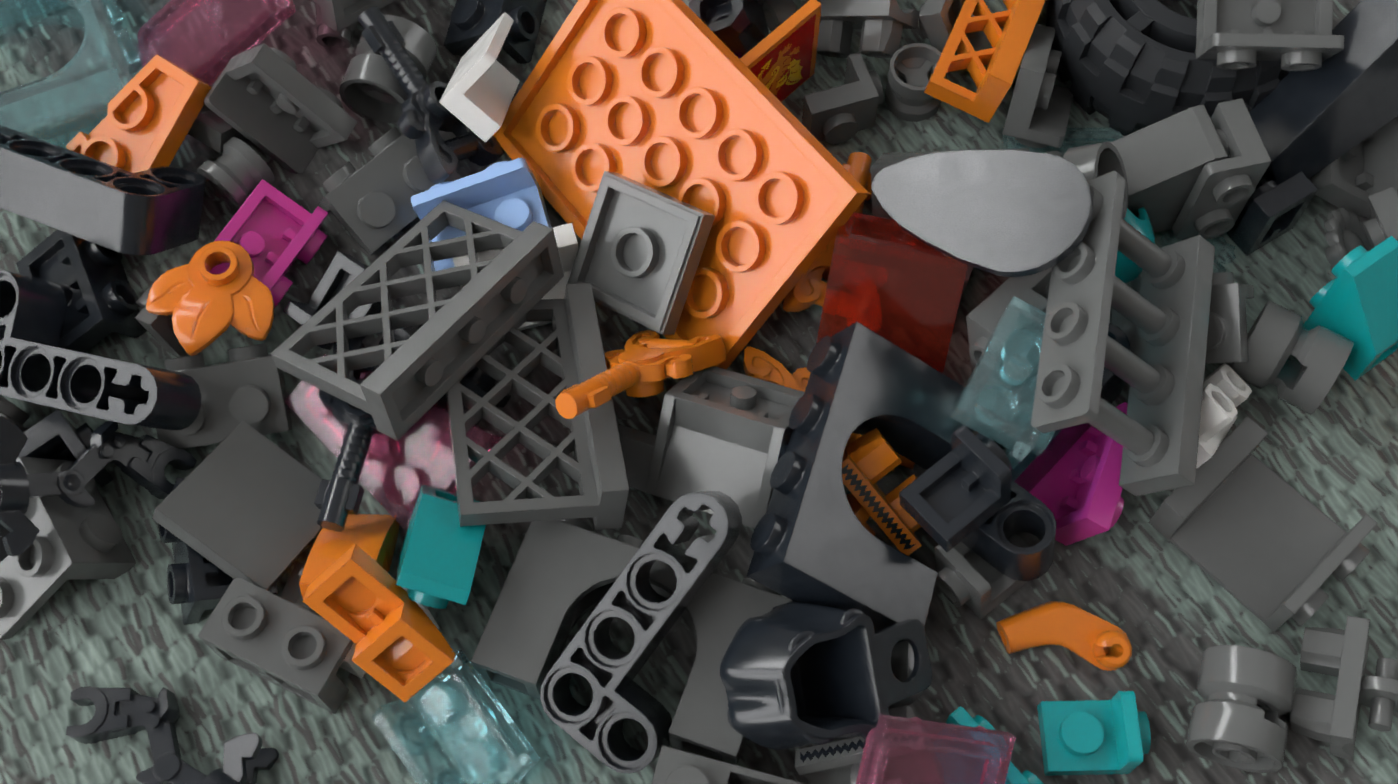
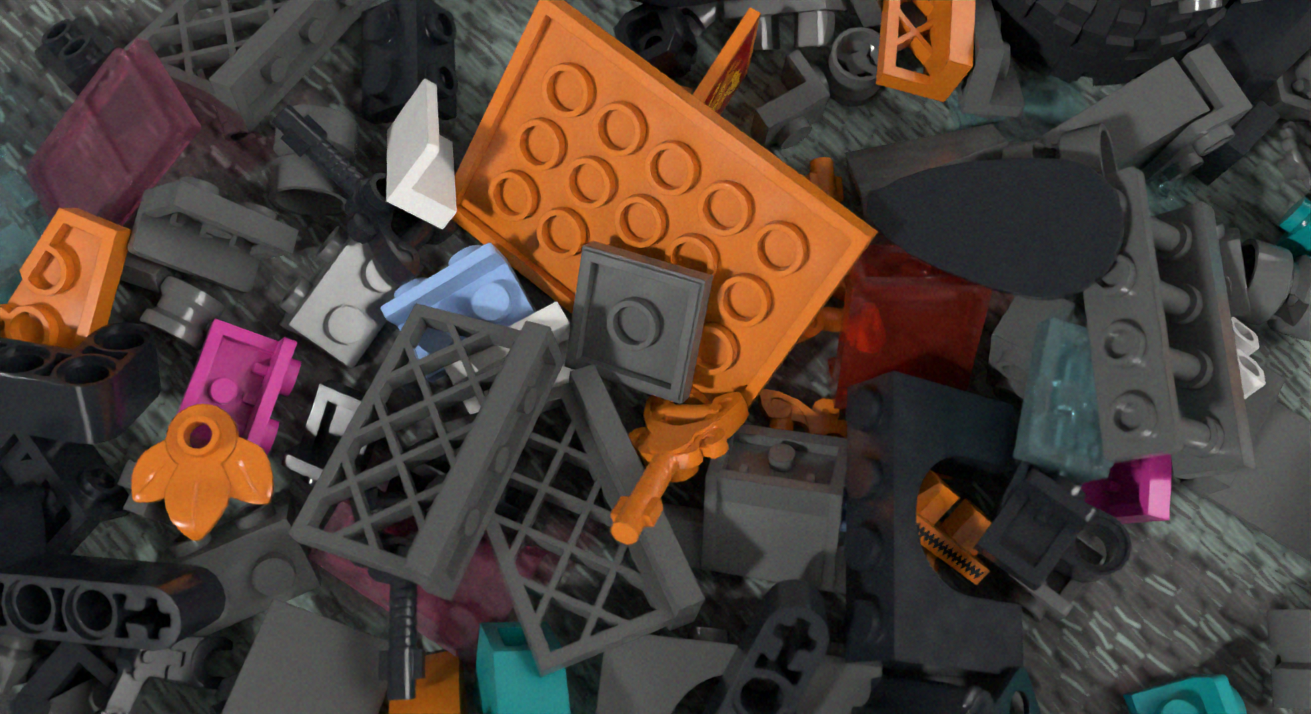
camera: 20 degrees left, 10 degrees up
orange arm [996,601,1132,671] -> none

